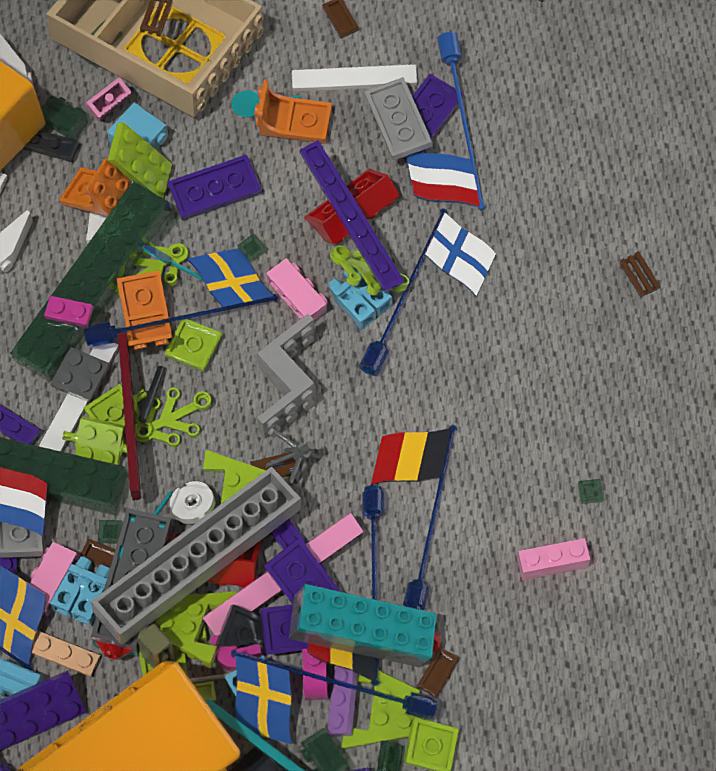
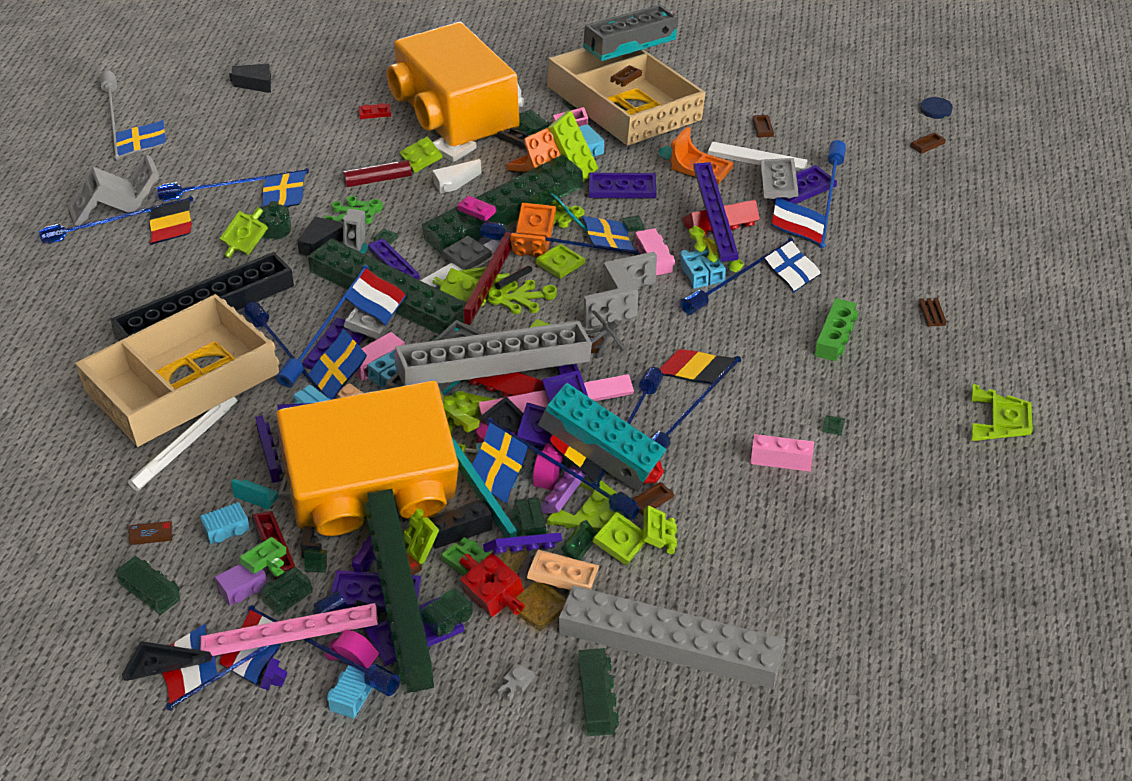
camera: 20 degrees right, 25 degrees down
none -> lime plate [643,506,677,554]
none -> bright green brick [815,298,859,361]

